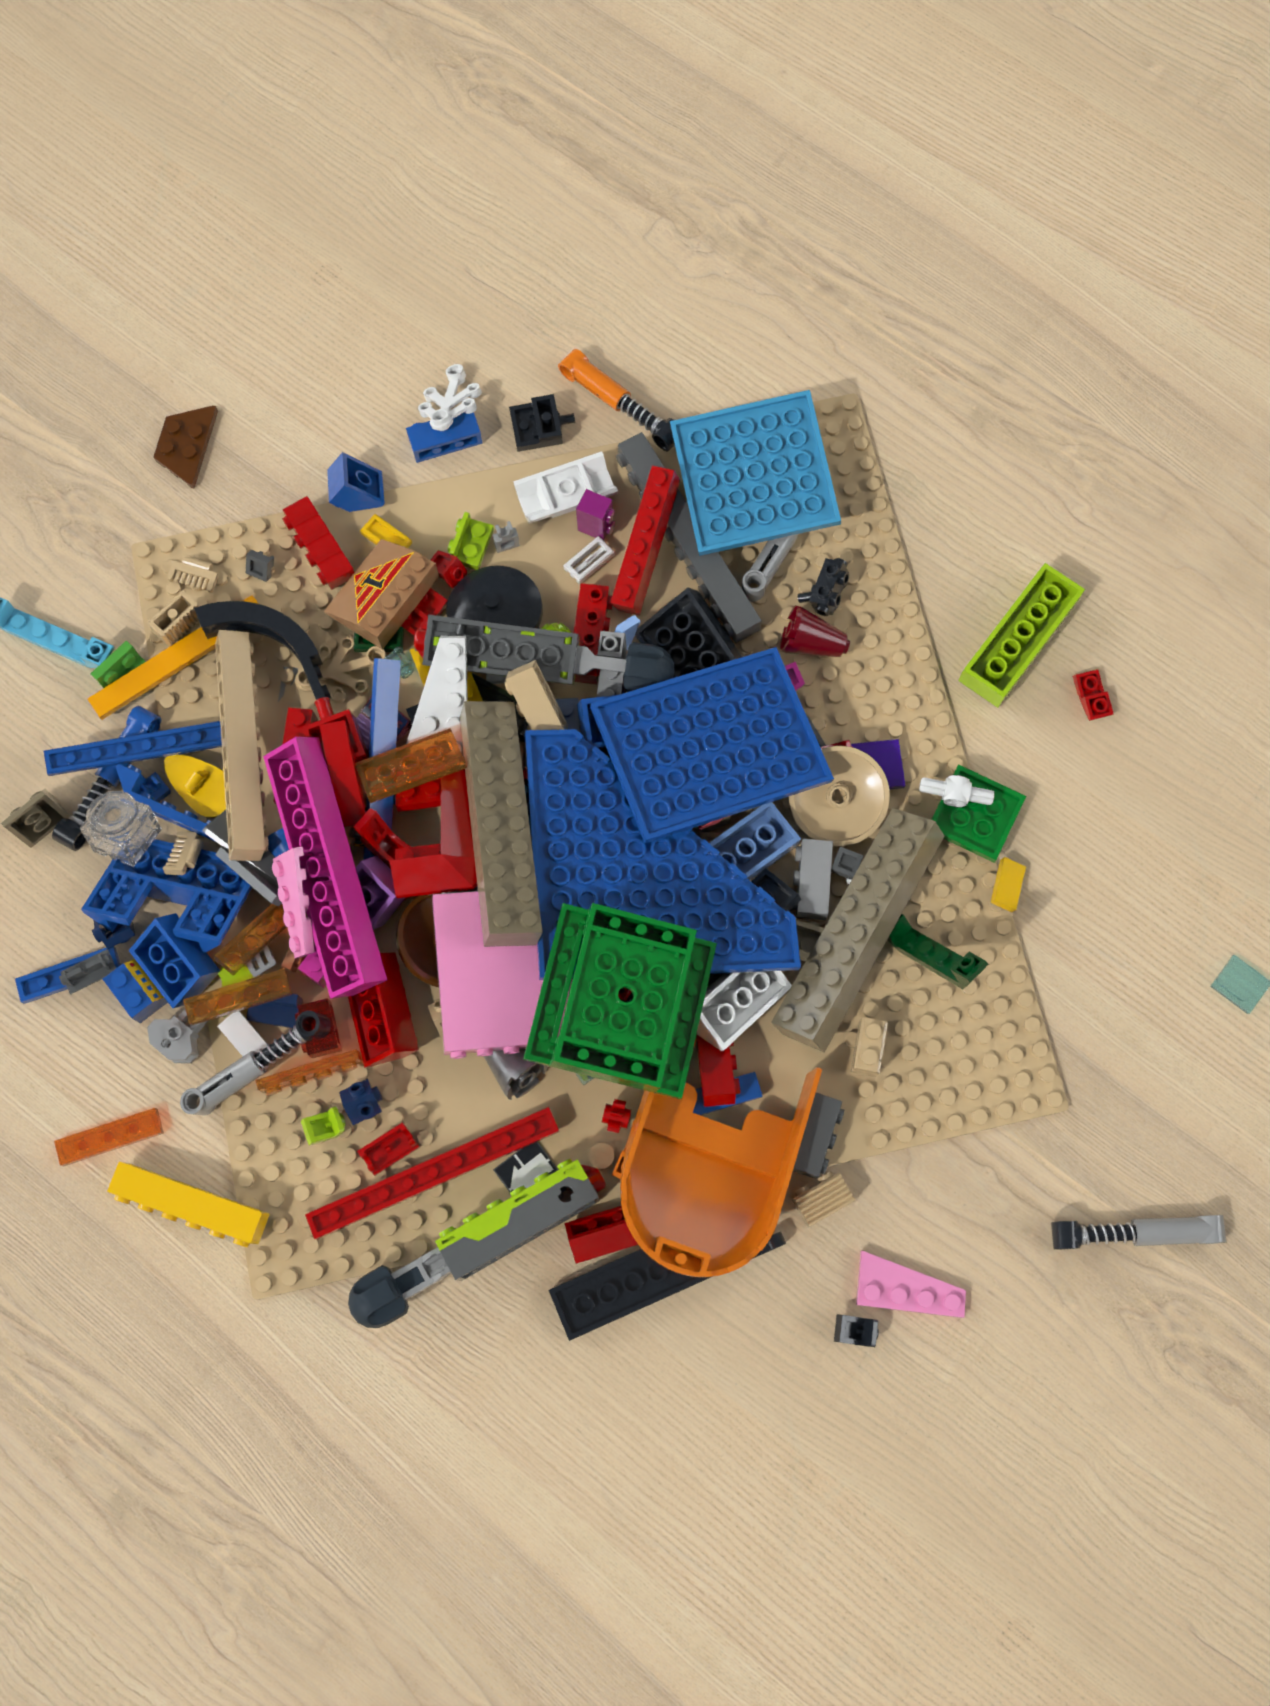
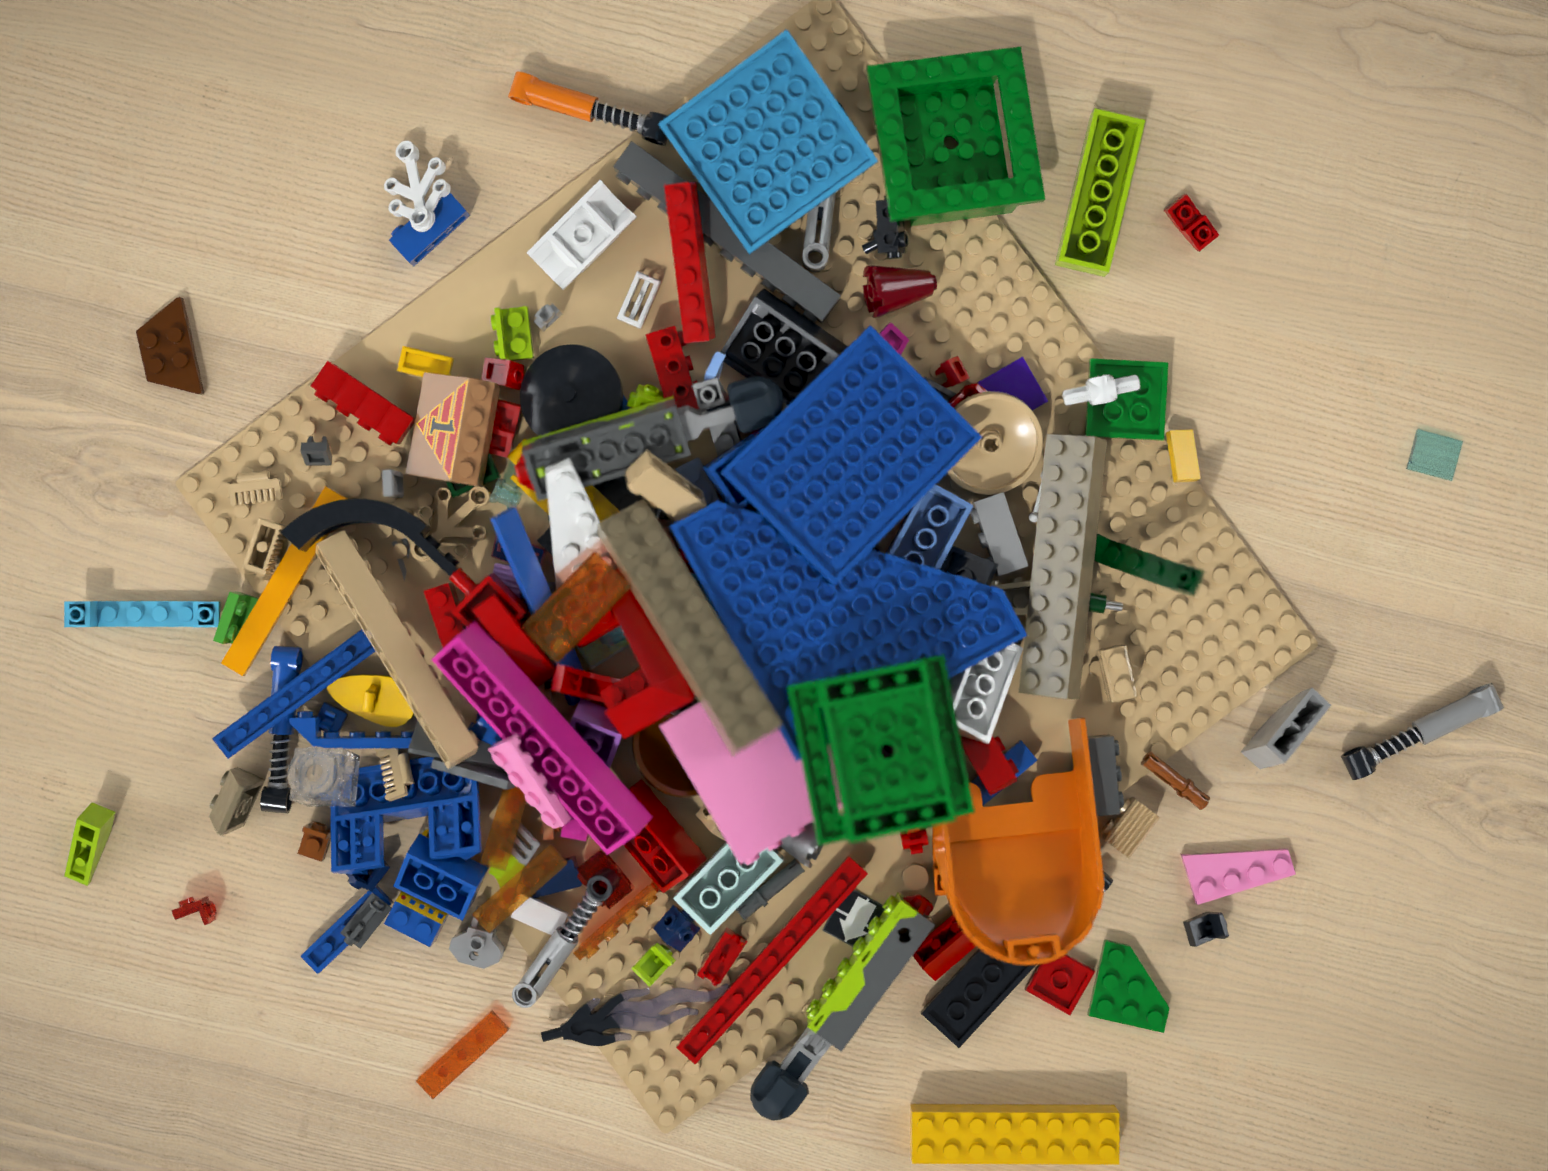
camera: 25 degrees left, 15 degrees up
yellow brick [107,1161,270,1247] -> none
blue slope [327,452,385,512] -> none
black plate [509,394,575,452] -> none
magenta brick [576,489,615,541] -> none
dark grey tile [831,847,863,880] -> none
none -> dark orange bracket [297,821,331,862]
none -> light grey tile [382,470,404,498]
none -> piece [541,983,729,1046]
none -> clear light blue slope [577,626,630,670]
none -> light aqua brick [673,842,784,935]
none -> dark grey pin [736,858,805,920]
none -> green piece [866,46,1045,226]
none -> yellow brick [910,1104,1120,1165]
none -> red tile [935,356,970,388]
none -> red tile [1025,954,1095,1016]
none -> green plate [1087,939,1170,1033]
none -> dark green piece [1089,593,1123,614]
none -> dark orange pin [1141,751,1210,810]
none -> light grey brick [1241,688,1331,769]

